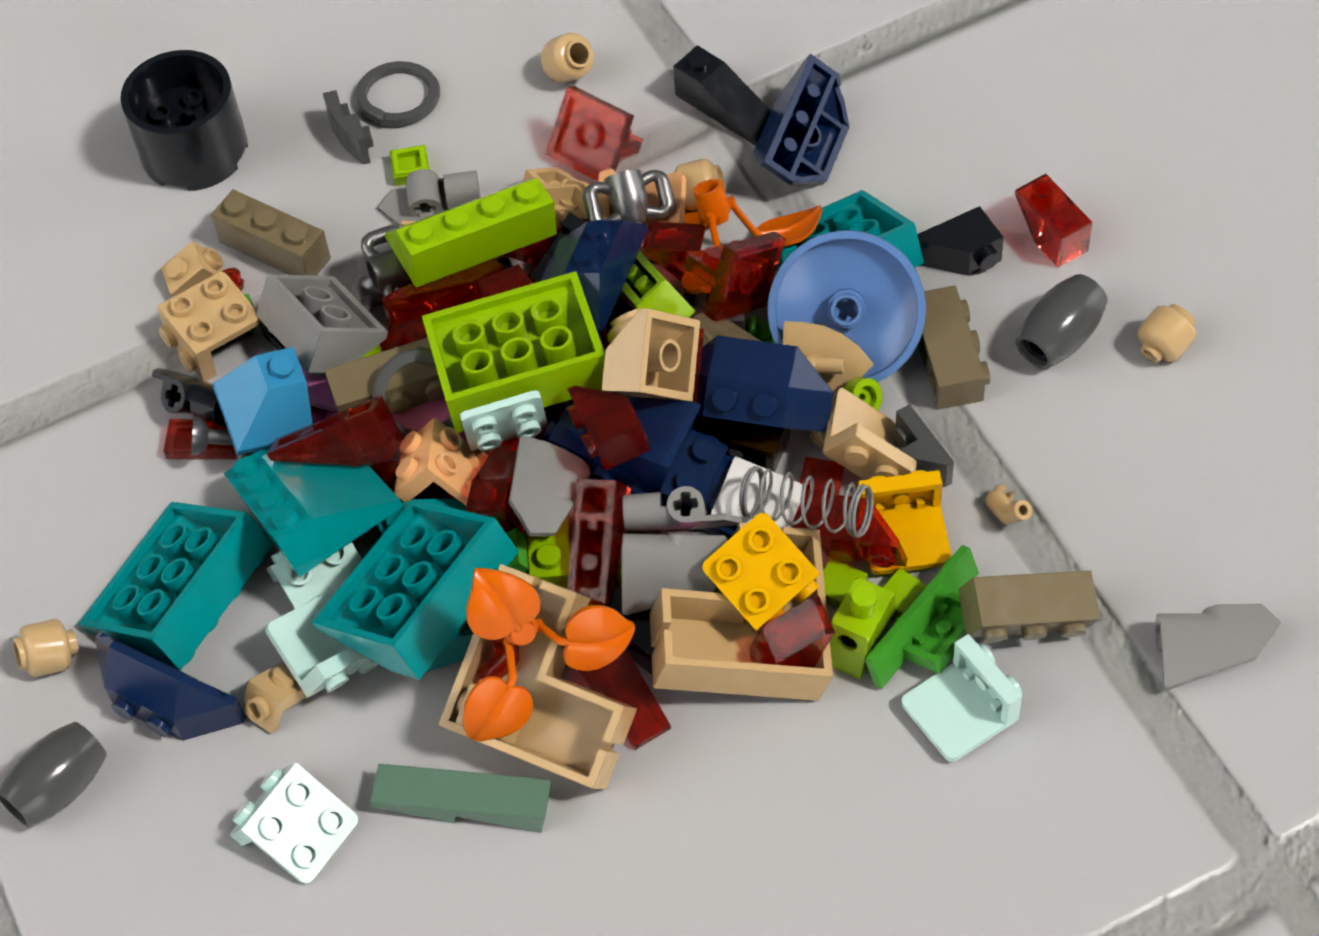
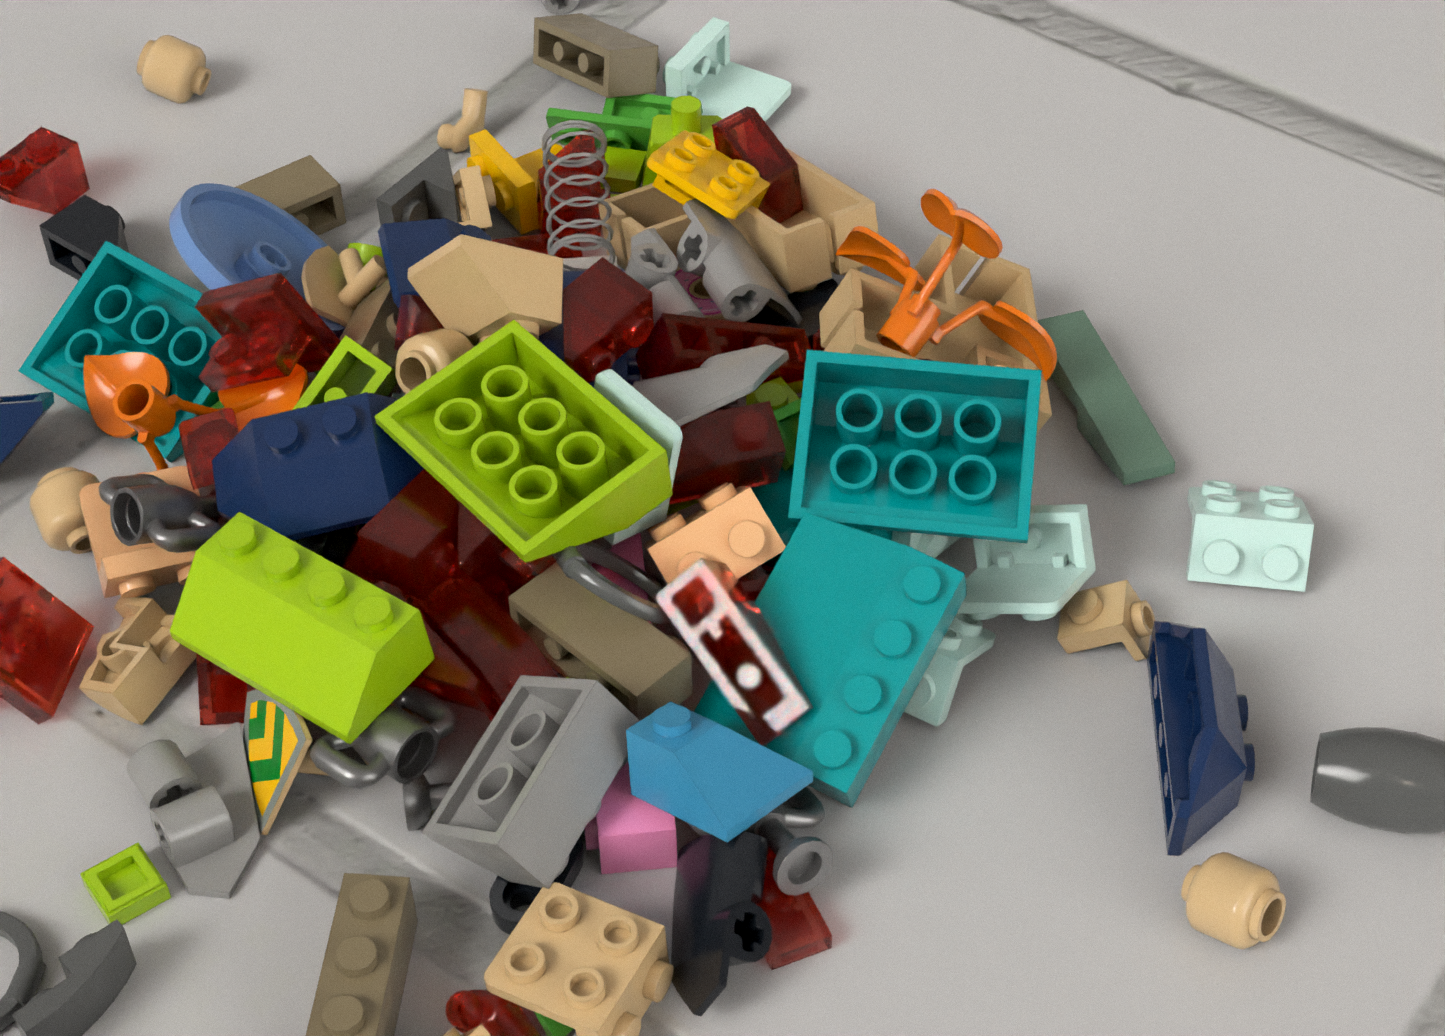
camera: 120 degrees left, 10 degrees down
teal slope [77,502,274,671] -> none
dark grey piece [1016,274,1108,369] -> none

